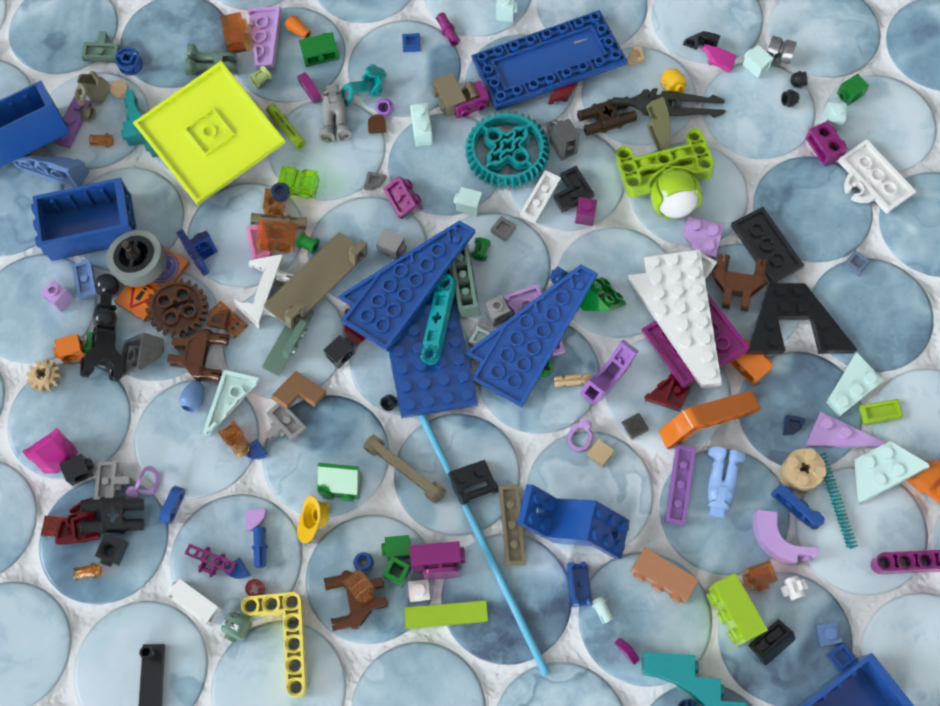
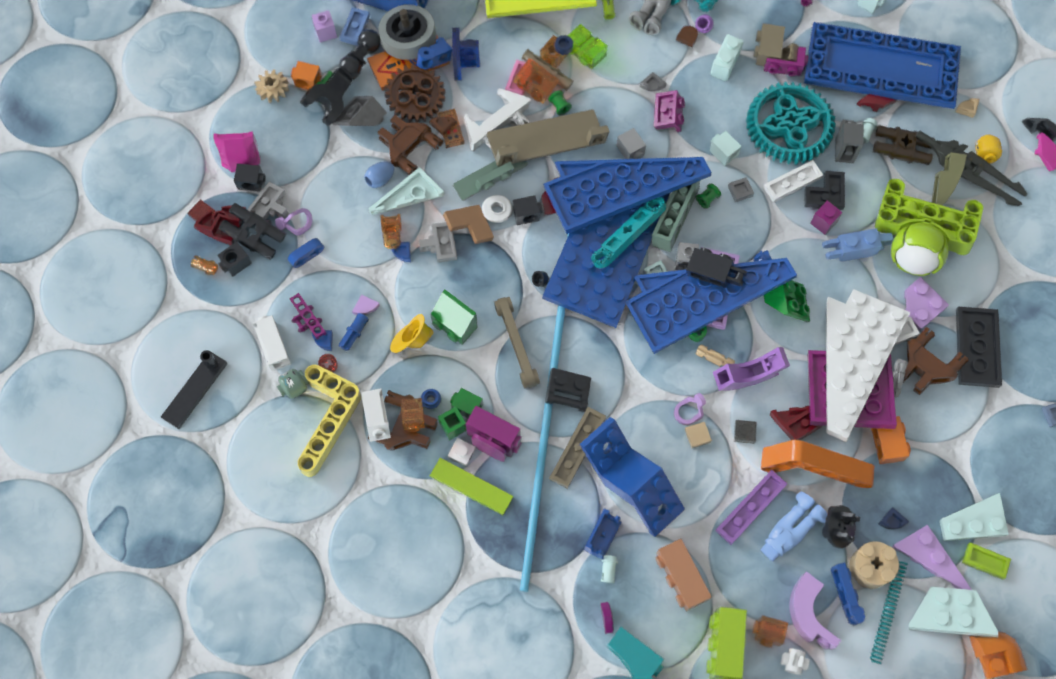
camera: 30 degrees right, 0 degrees up
black wing [746,283,857,354] -> none
none -> white window [361,388,391,442]
none -> blue leg [417,37,453,69]
none -> white piece [482,195,513,223]
none -> black brick [686,248,747,288]
none -> medium blue hinge [822,228,894,262]
none -> black plate [822,505,860,548]
none -> light aqua pin [863,118,878,143]
none -> light grey axle [893,359,908,397]

